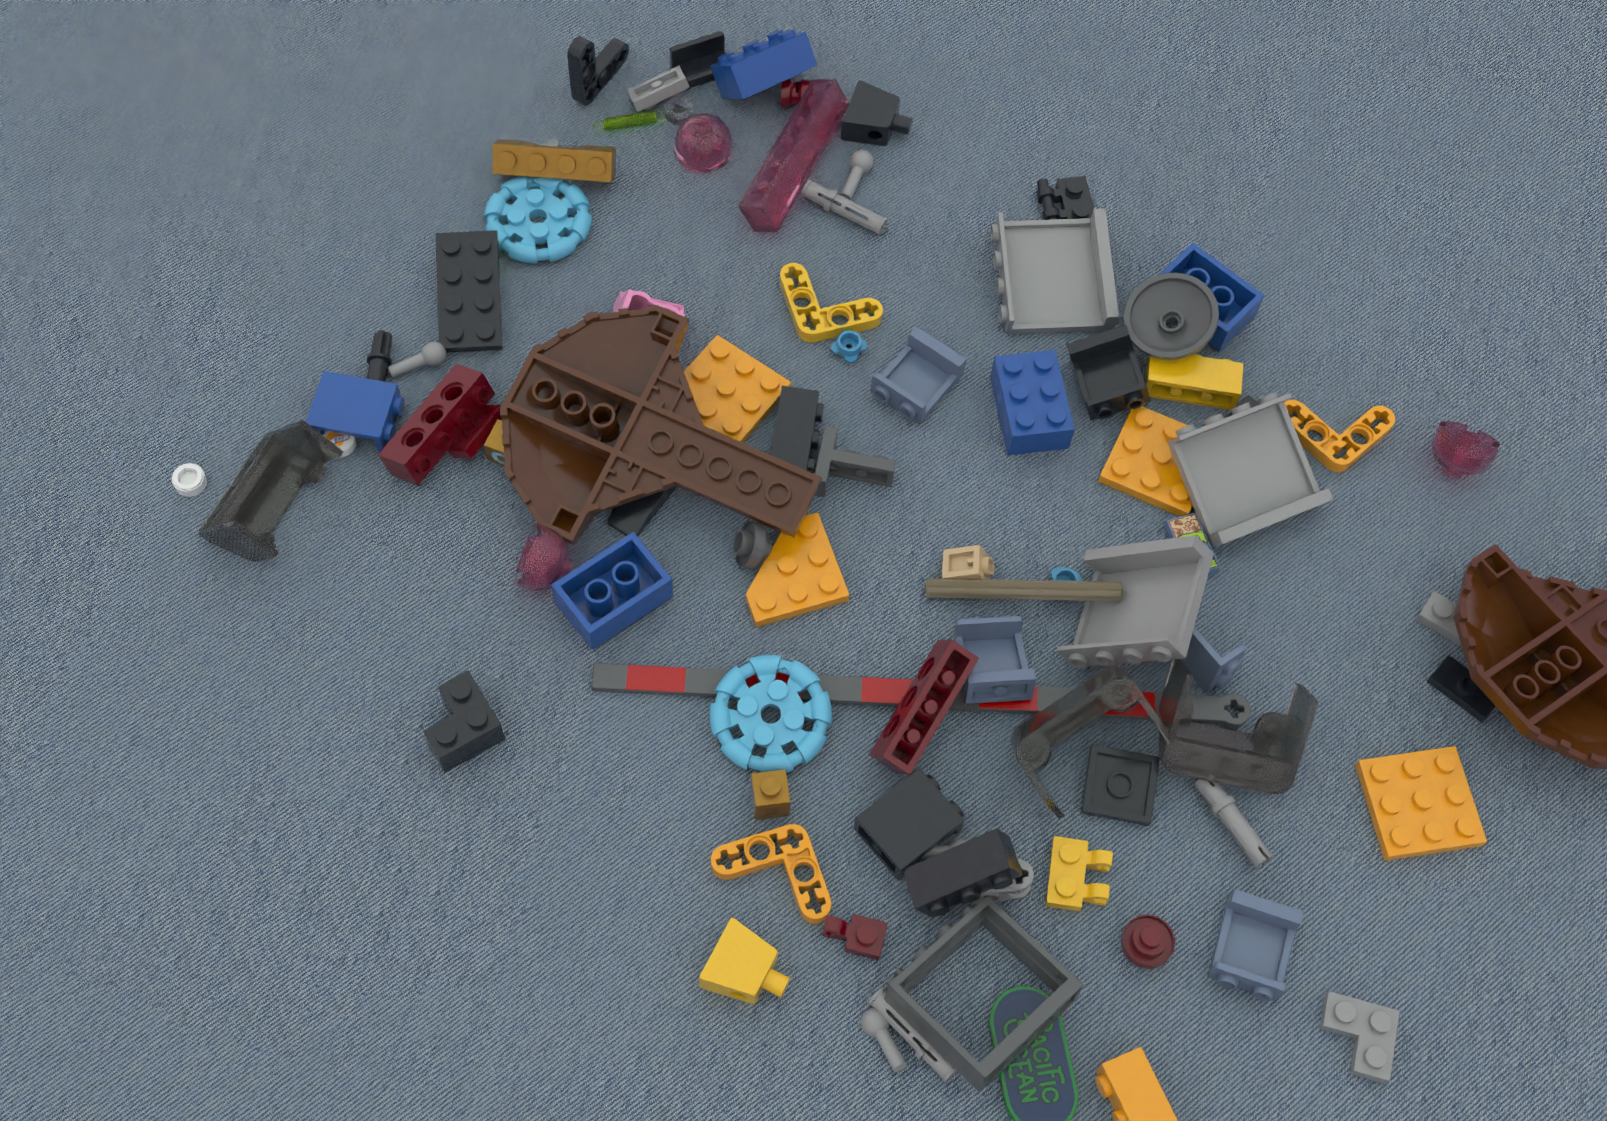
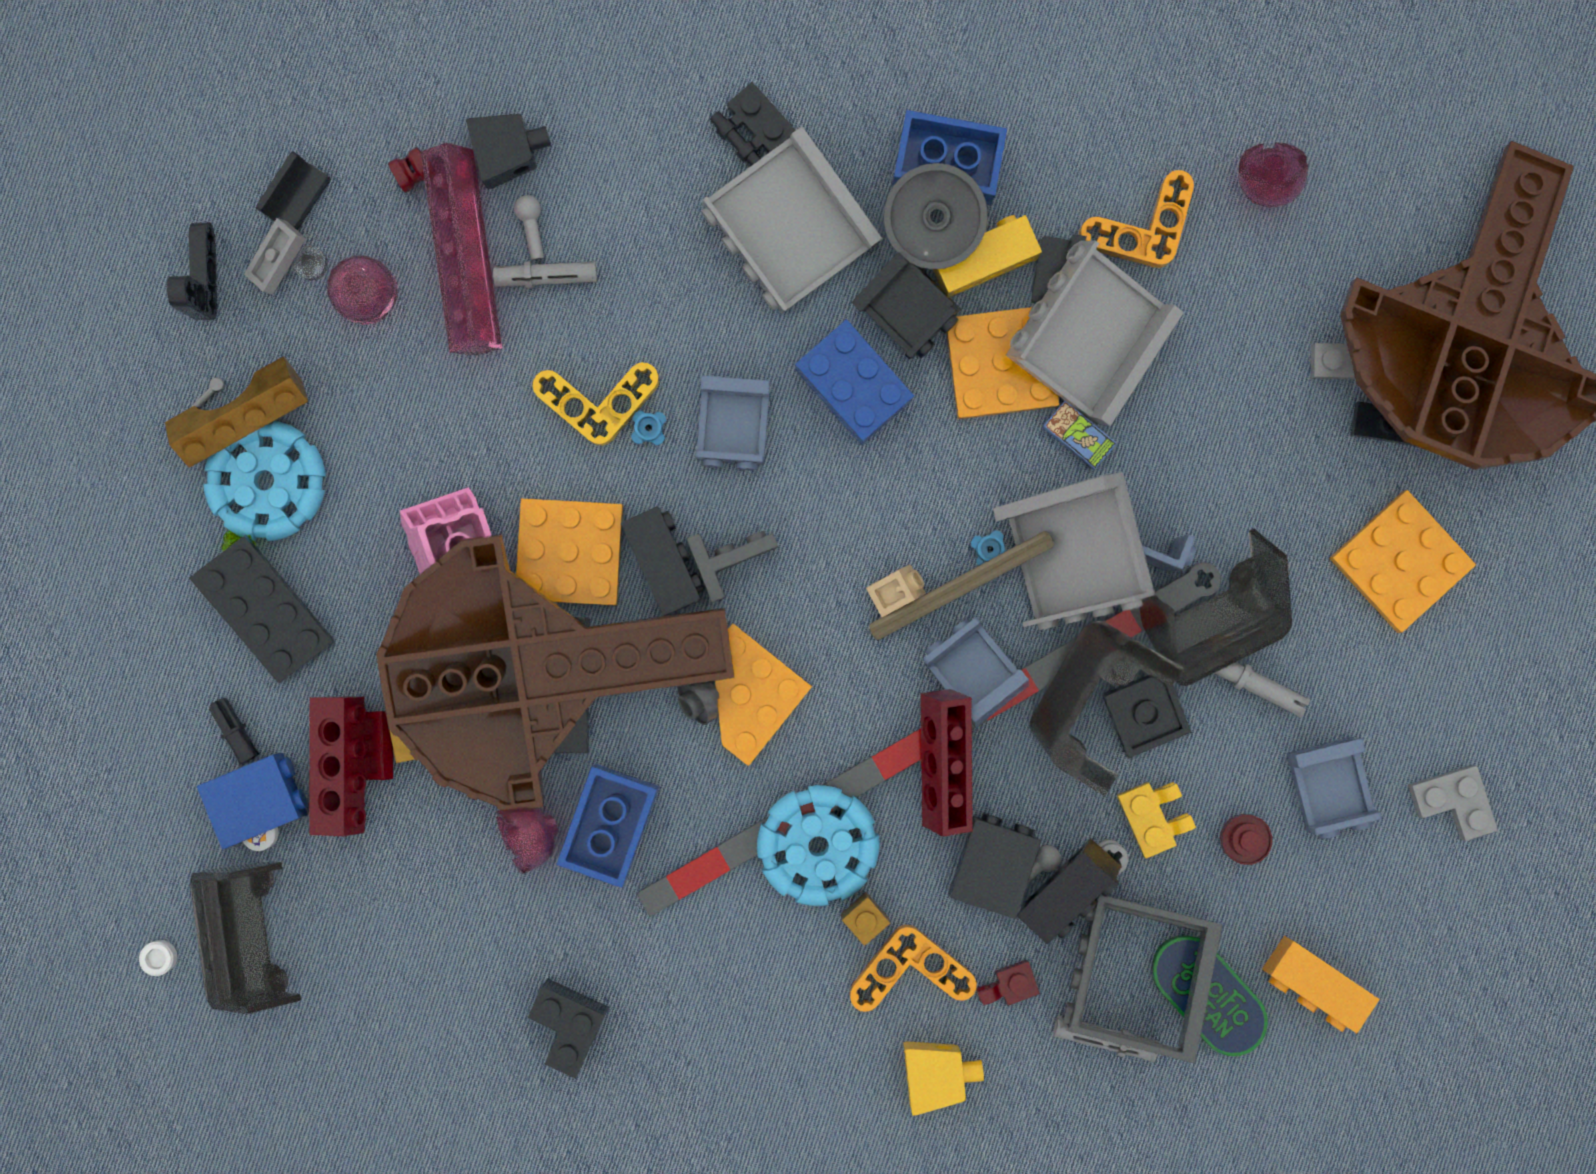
camera: 30 degrees left, 25 degrees up
light grey bar [388,341,447,378] -> none
clear neon green piece [593,110,667,131] -> none
blue brick [710,29,818,99] -> none
light grey bar [861,1008,907,1072] -> none

